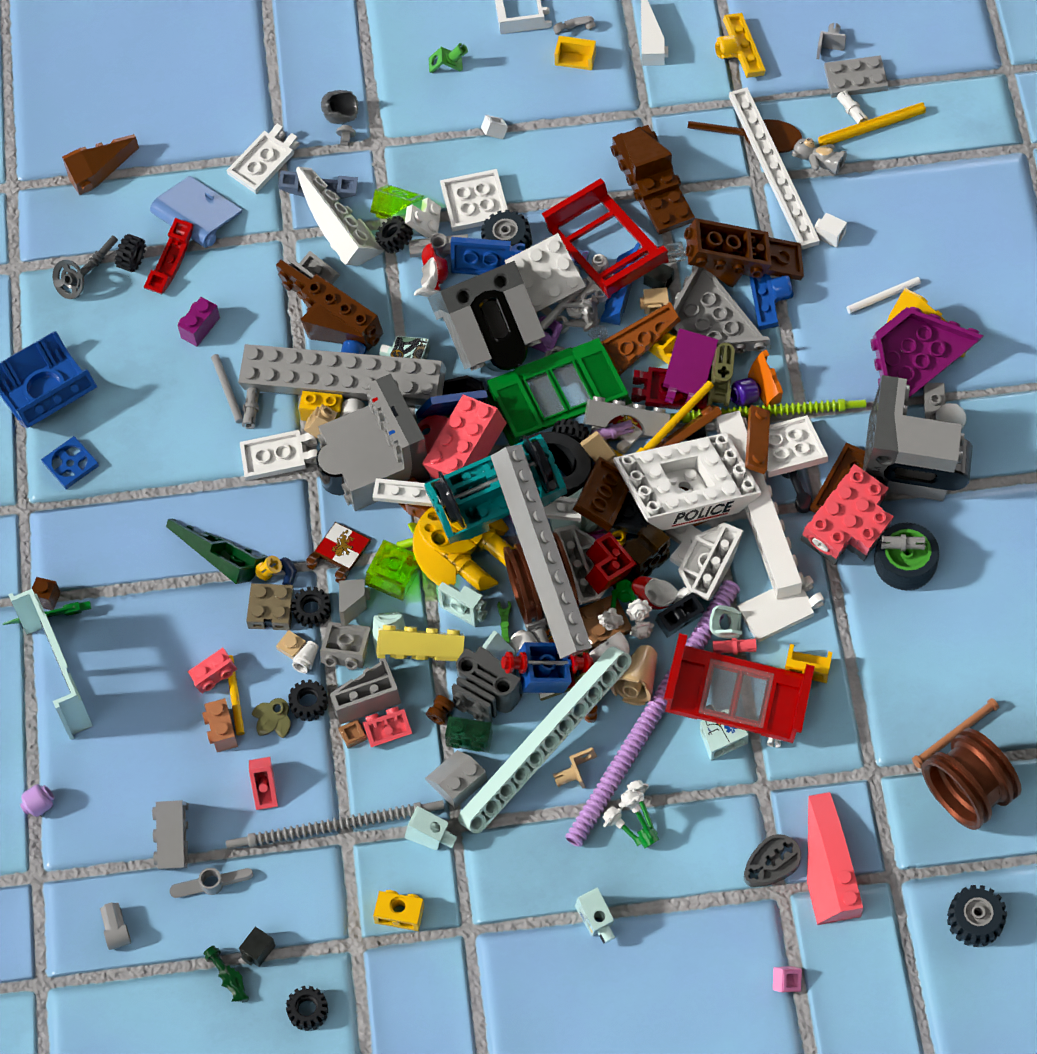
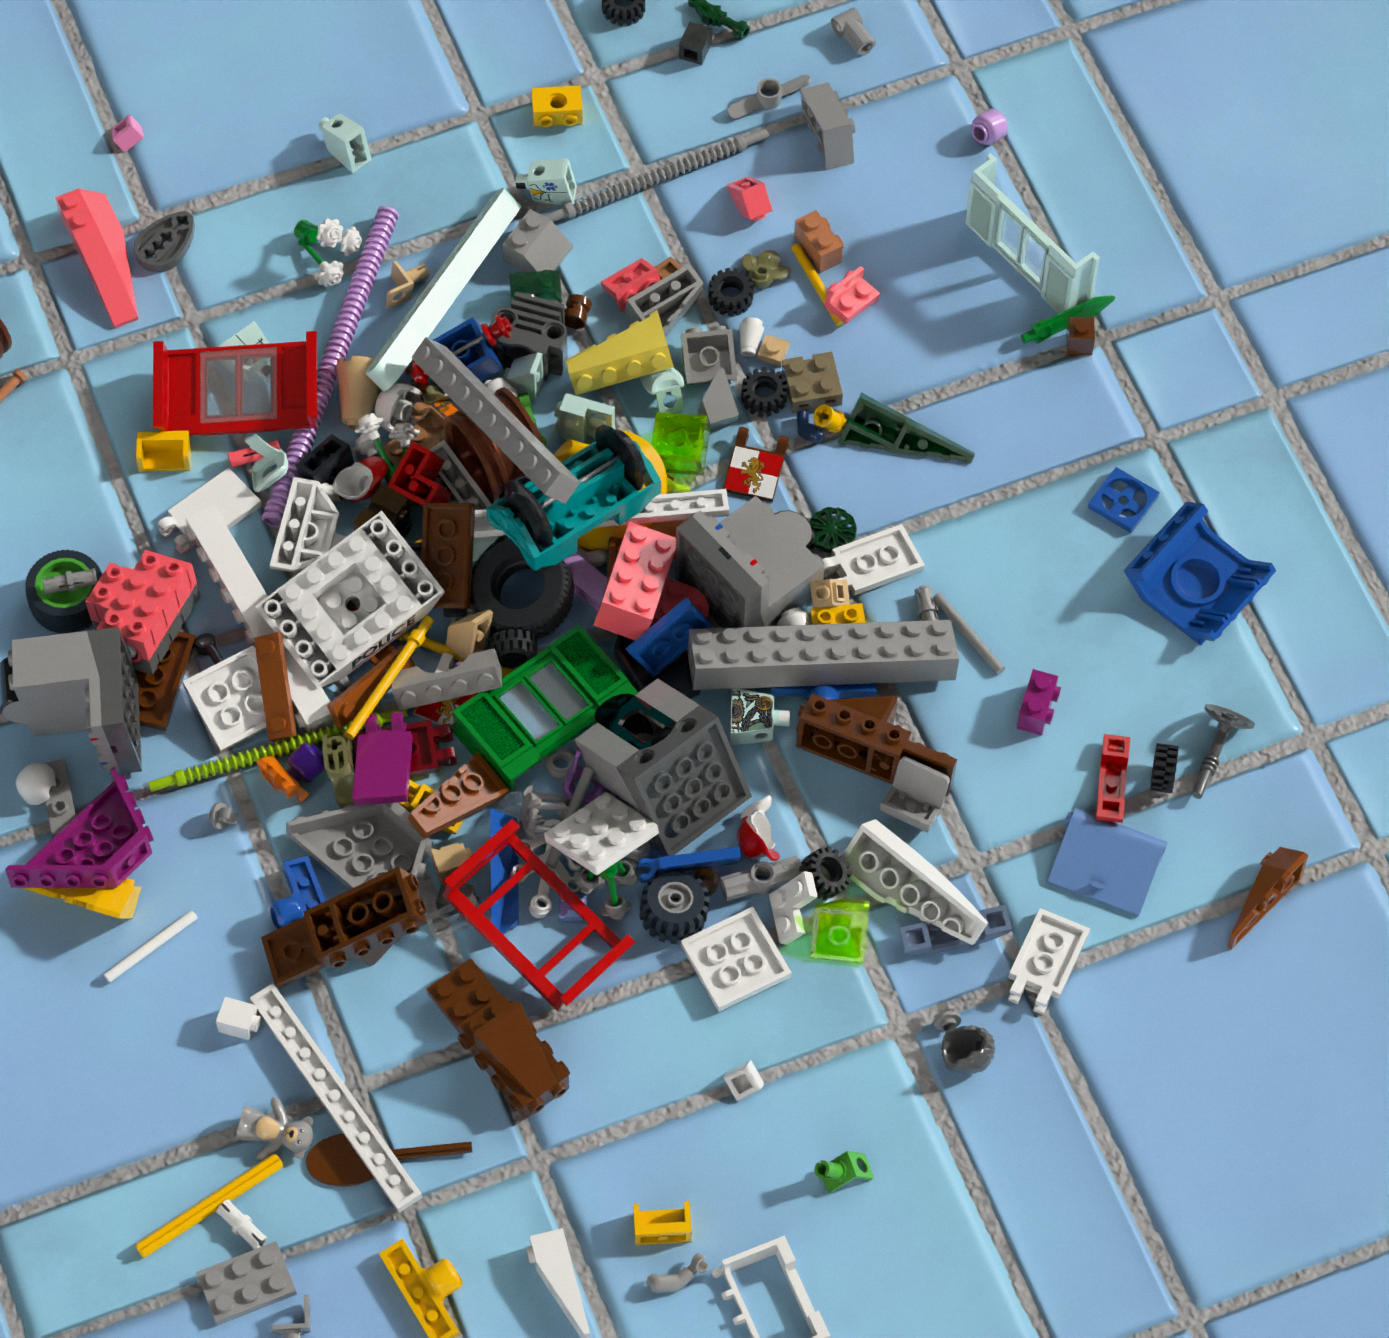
camera: 160 degrees right, 0 degrees up
none -> light grey plate [209,803,239,830]
none -> dark green wheel [809,507,857,553]

